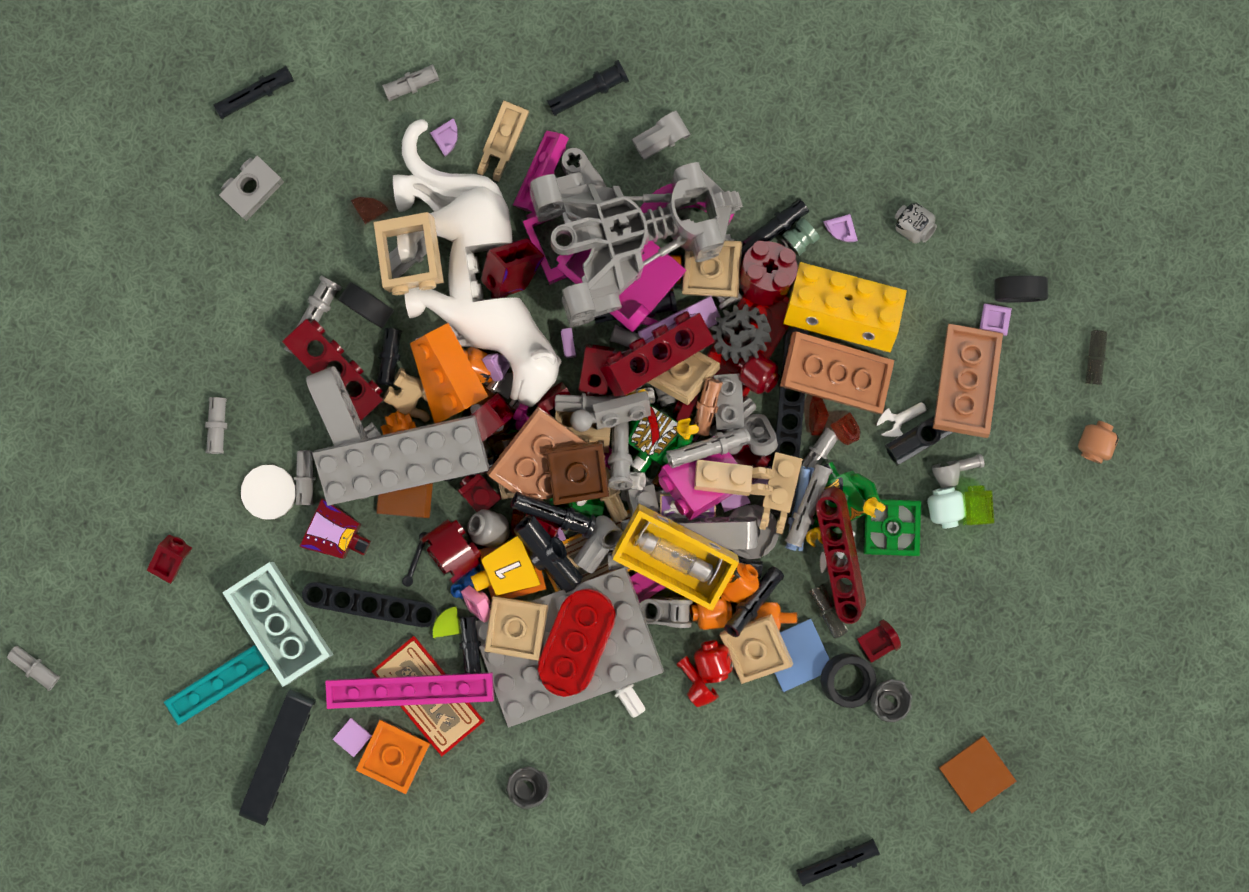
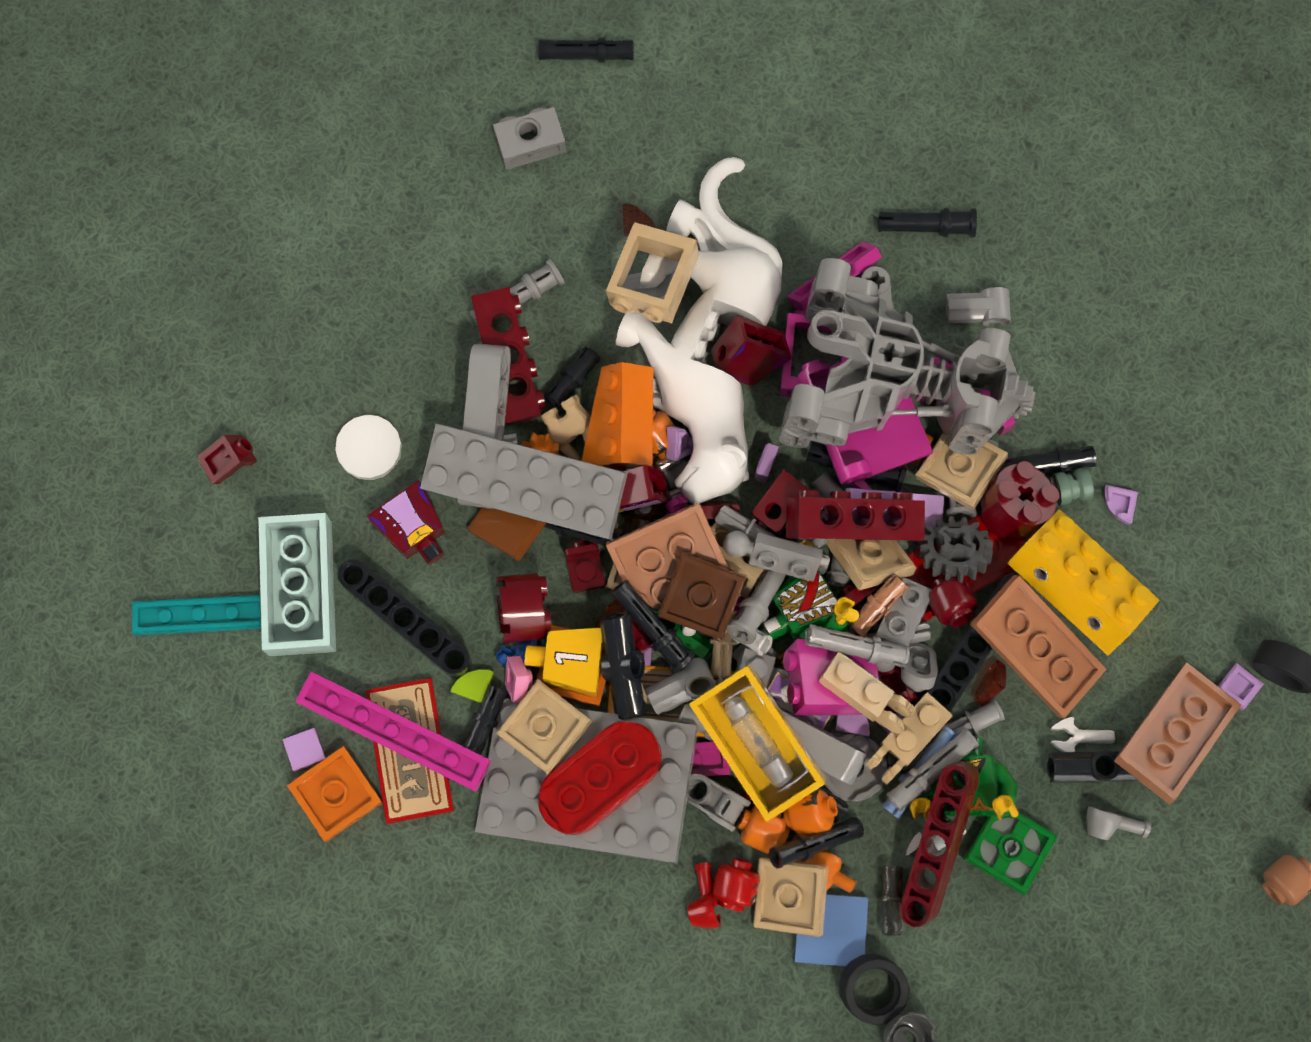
camera: 30 degrees right, 10 degrees down
light grey axle [7,646,60,691] -> none
light grey pin [205,397,227,454] -> none
black beam [239,689,316,826] -> none
light grey axle [294,450,316,505] -> none
black tyre [338,282,394,328] -> none
light grey pin [382,64,439,102] -> none
black hinge [402,532,427,587] -> none
lavender tile [430,119,458,157] -> none
light grey head [468,509,510,548] -> none
tan hinge [477,101,529,182] -> none
dark grey hair [506,766,550,809] -> none
white axle [614,684,645,718] -> none
clear red tile [830,412,860,445] -> none
dark red tile [857,619,901,663] -> none
light grey head [895,202,937,244] -> none
light aqua head [927,487,966,529] -> none
clear neon green brick [962,485,994,526] -> none

